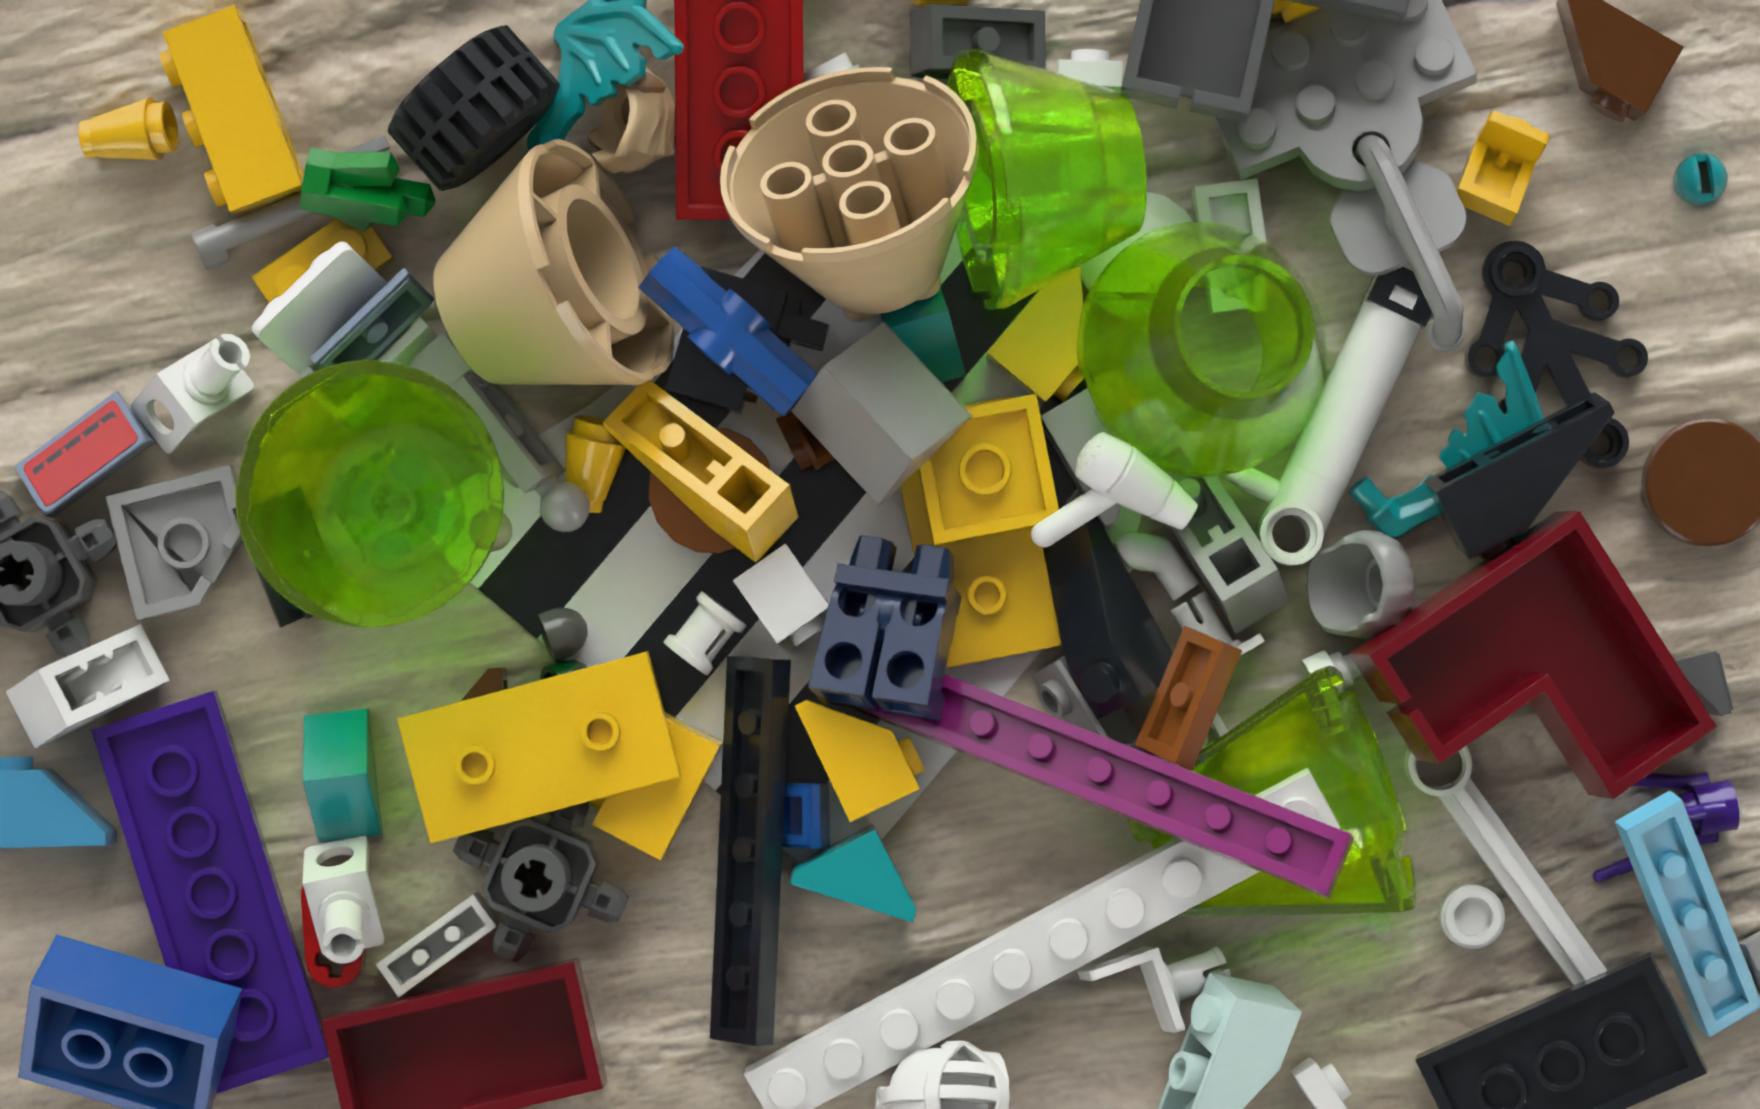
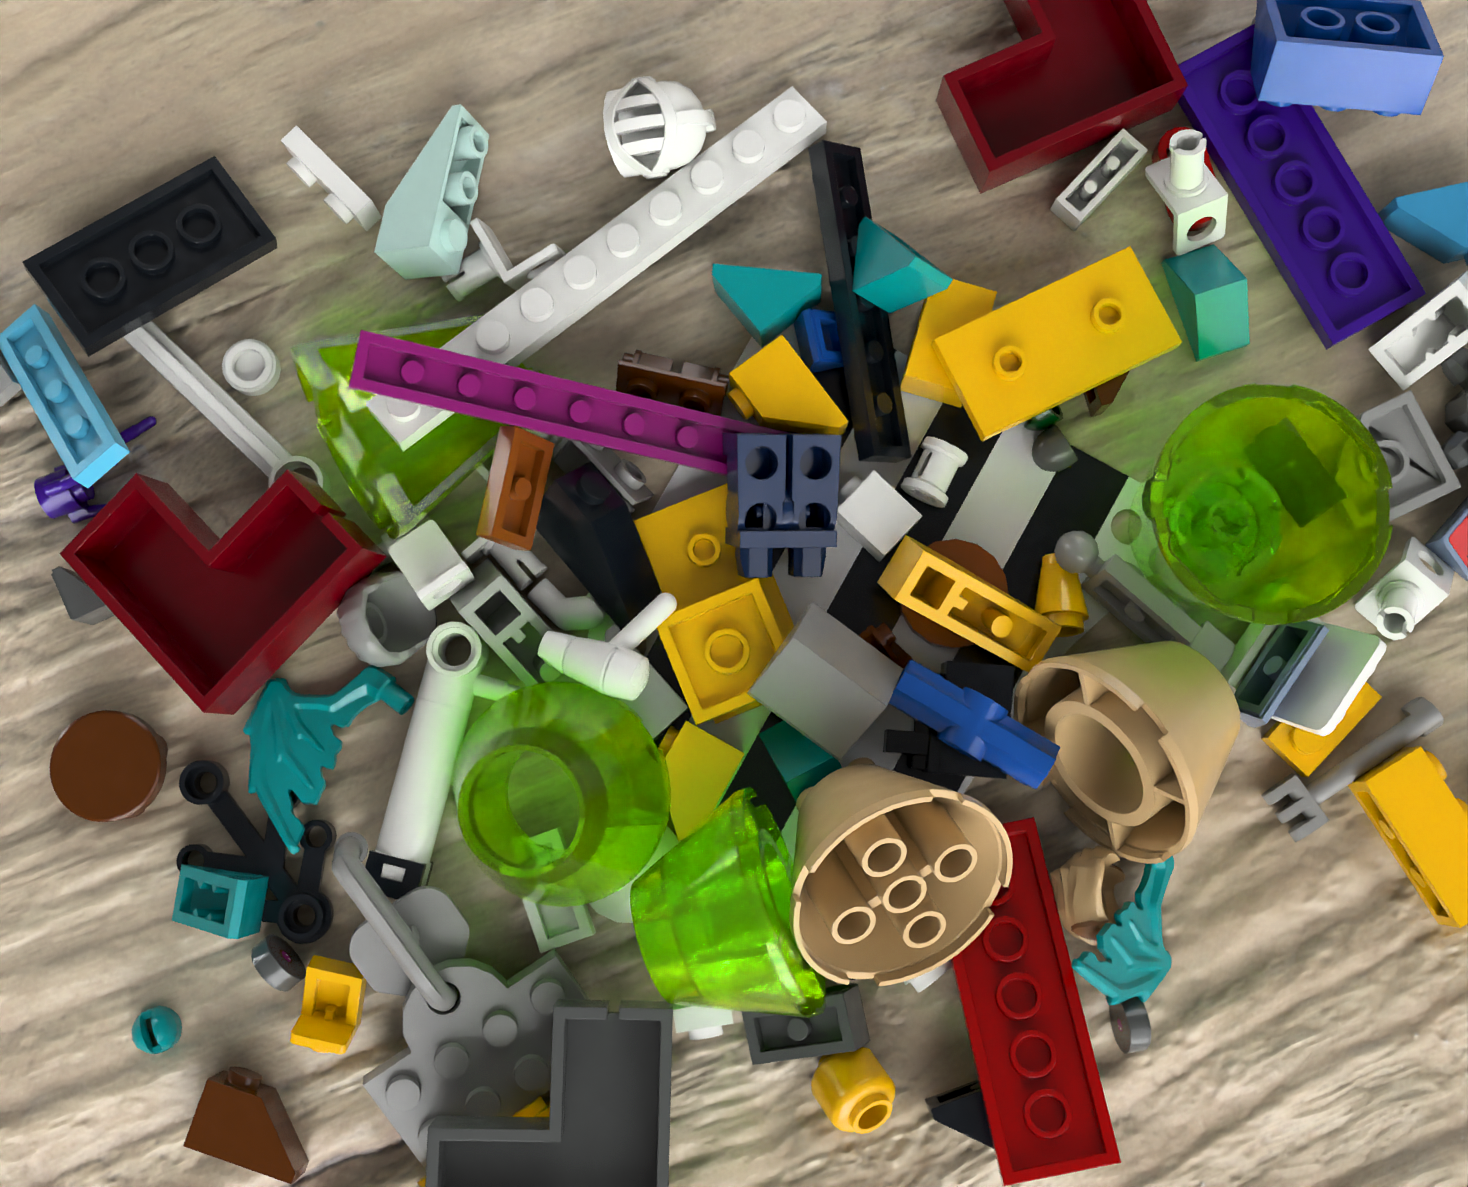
camera: 170 degrees right, 5 degrees down
green rock [300,148,436,231] -> none
black tyre [387,25,560,191] -> none
dark grey piece [453,802,629,962] -> none
black slope [1424,392,1615,559] -> none
none -> teal slope [172,864,269,939]
none -> dark grey tile [251,934,306,992]
none -> white bracket [388,520,476,611]
none -> reddish brown hinge [616,349,729,416]
none -> teal slope [852,216,953,313]

